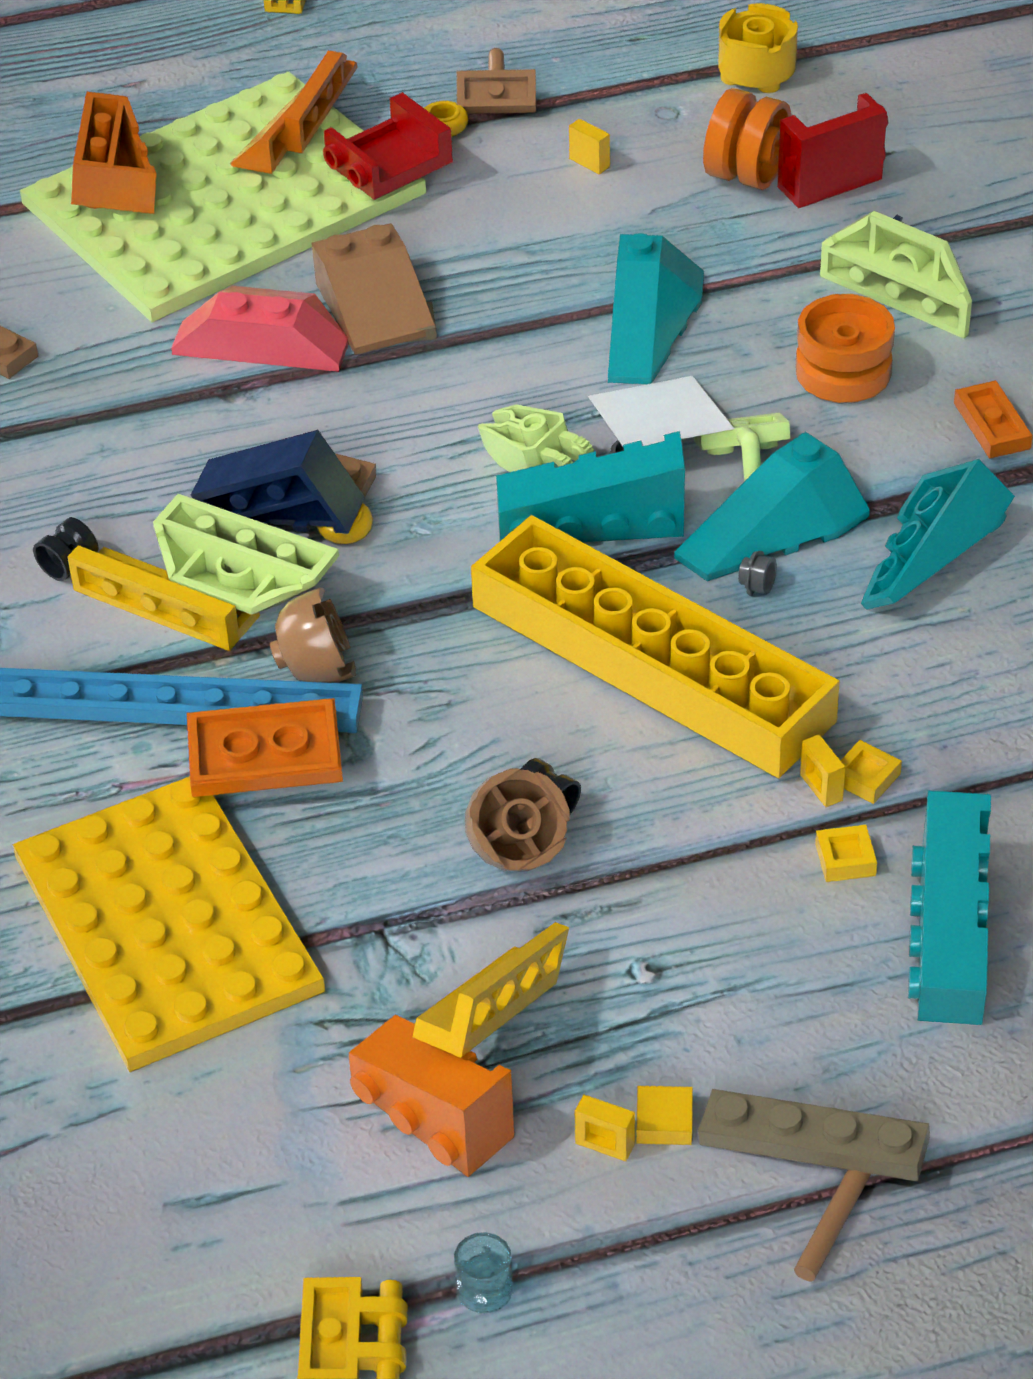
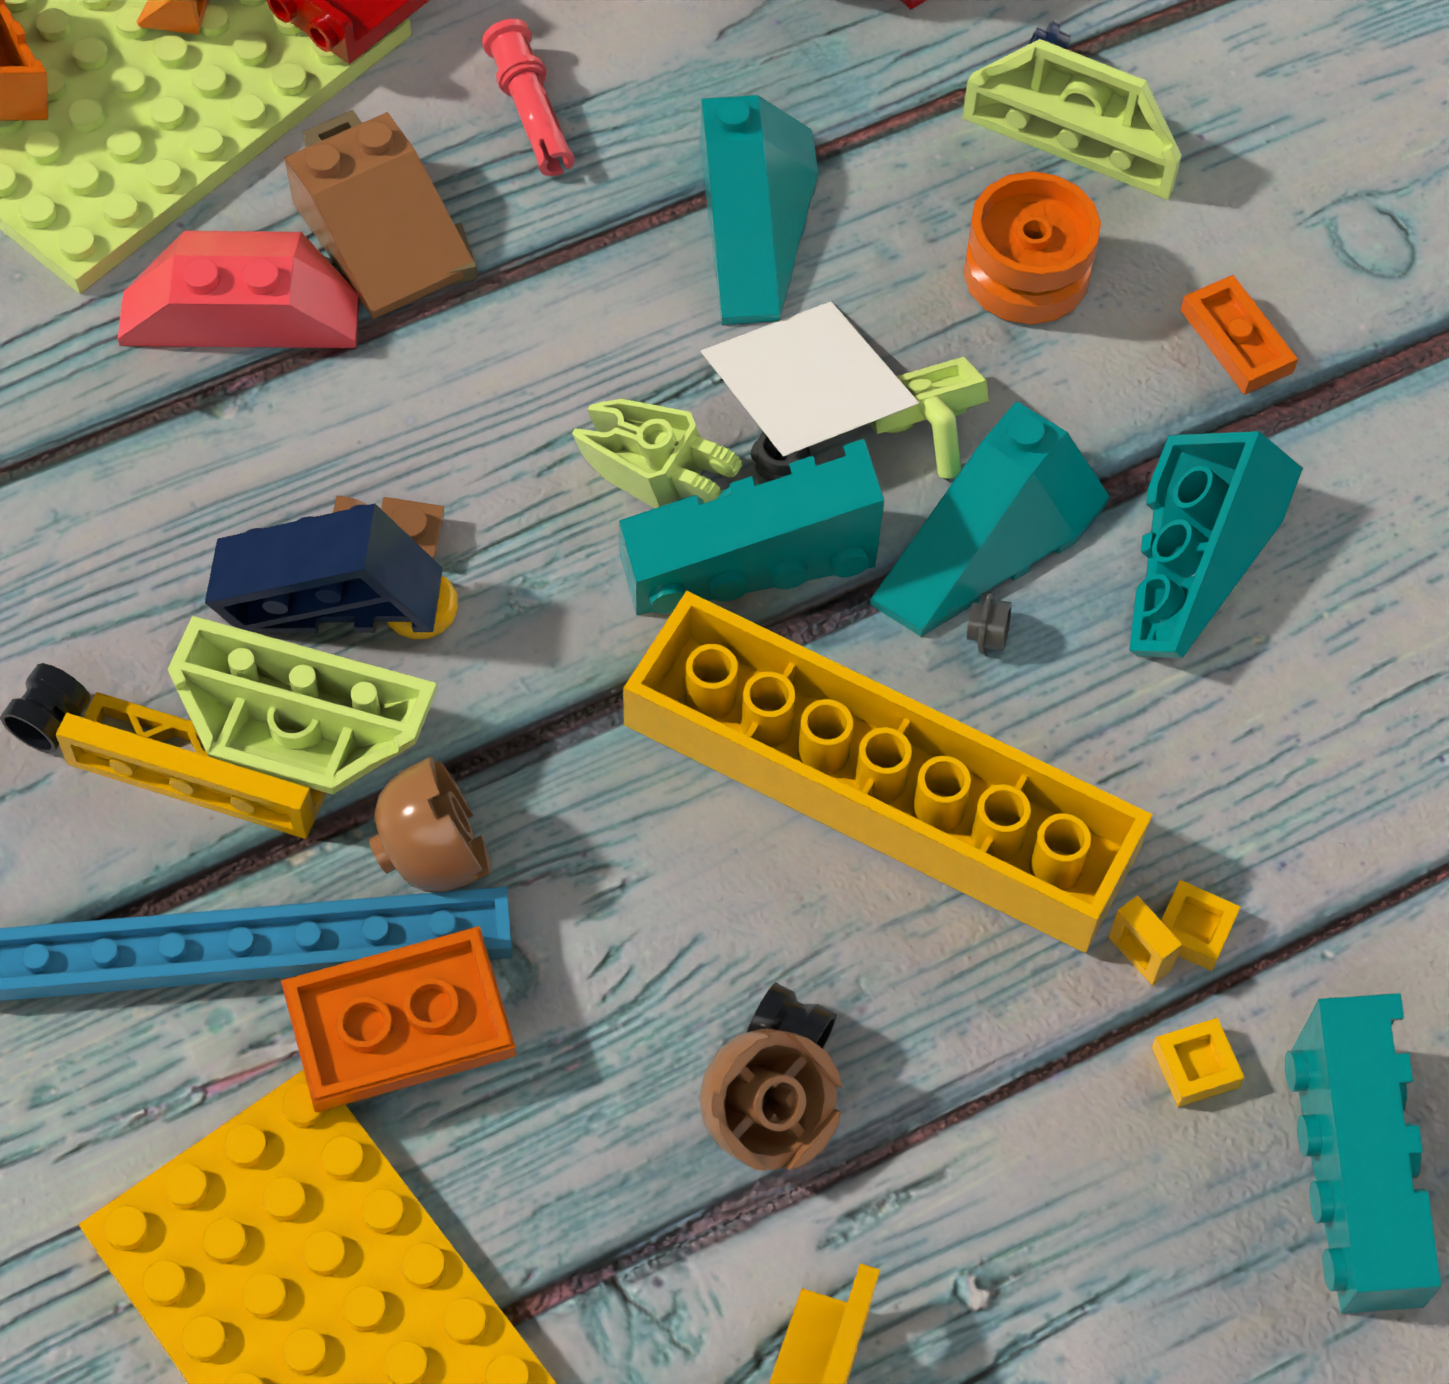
camera: 15 degrees left, 15 degrees up
none -> coral pin [482,19,574,176]

